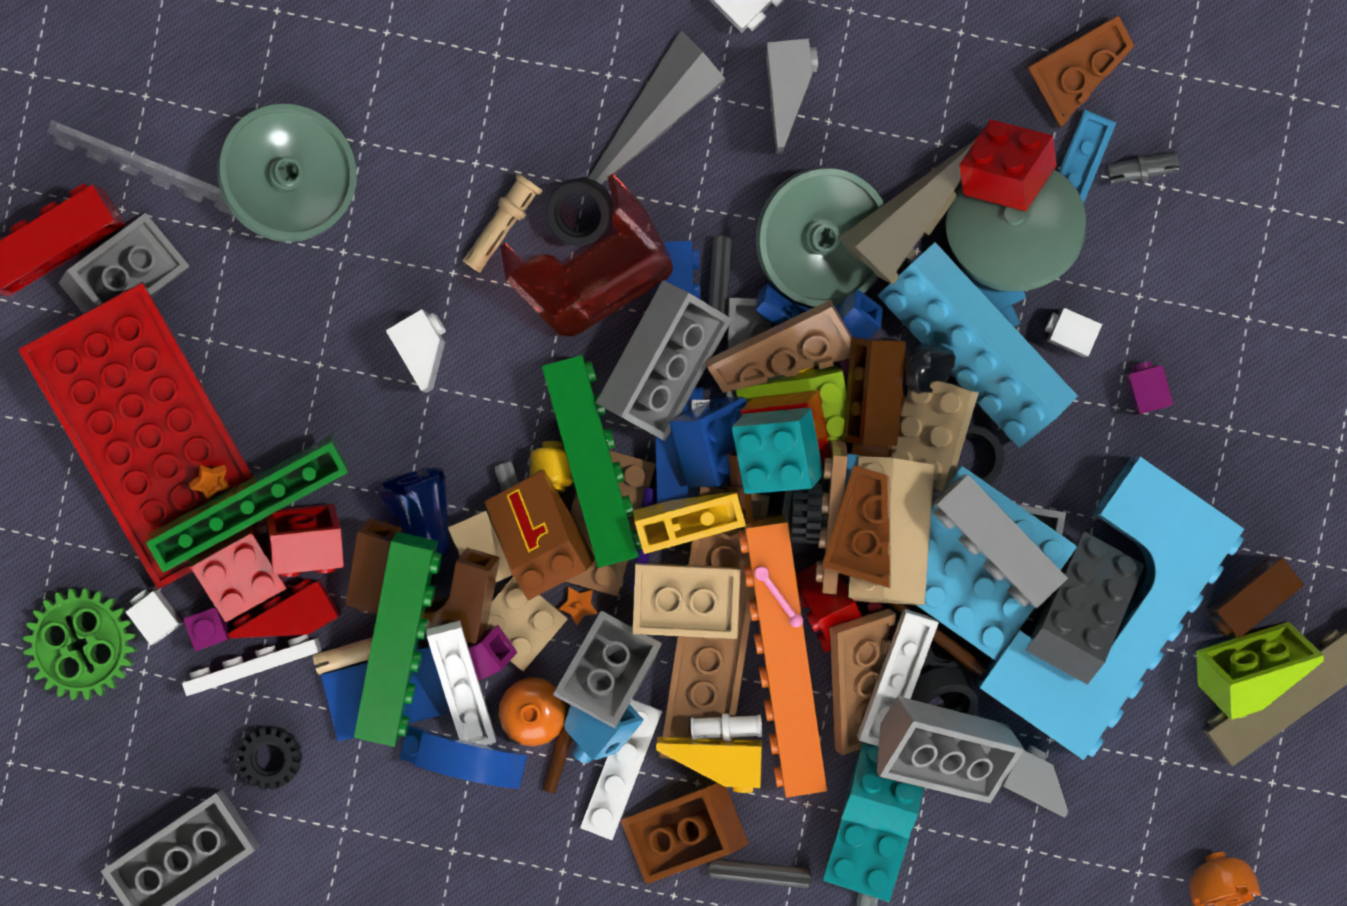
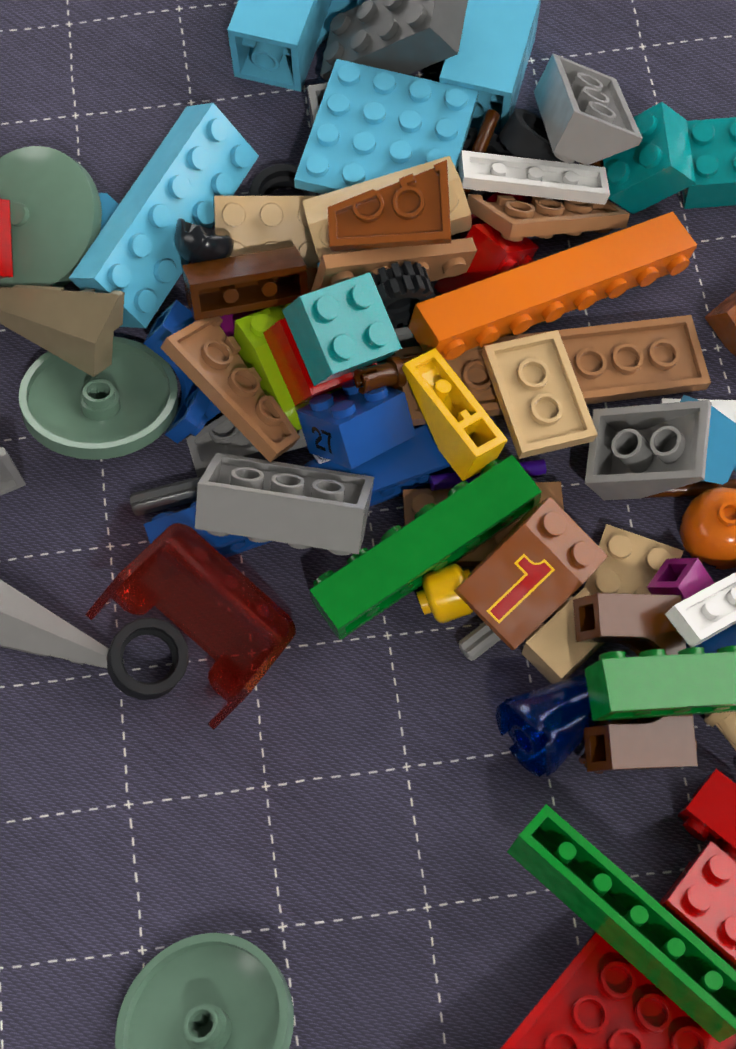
camera: 110 degrees left, 20 degrees down
orange piece [189,465,230,500] -> none
brick [266,504,344,577] -> none
white slope [386,309,446,393] -> none
tan pin [462,173,543,273] -> none
orange piece [558,587,598,626] -> none
yellow slope [656,737,762,793] -> none
white pin [691,713,762,741] -> none
bright pink hinge [755,566,803,627] -> none
light grey brick [932,474,1068,608] -> none
light grey slope [1002,745,1068,818] -> none
white brick [1045,308,1102,357] -> none
magenta brick [1125,361,1173,415] -> none

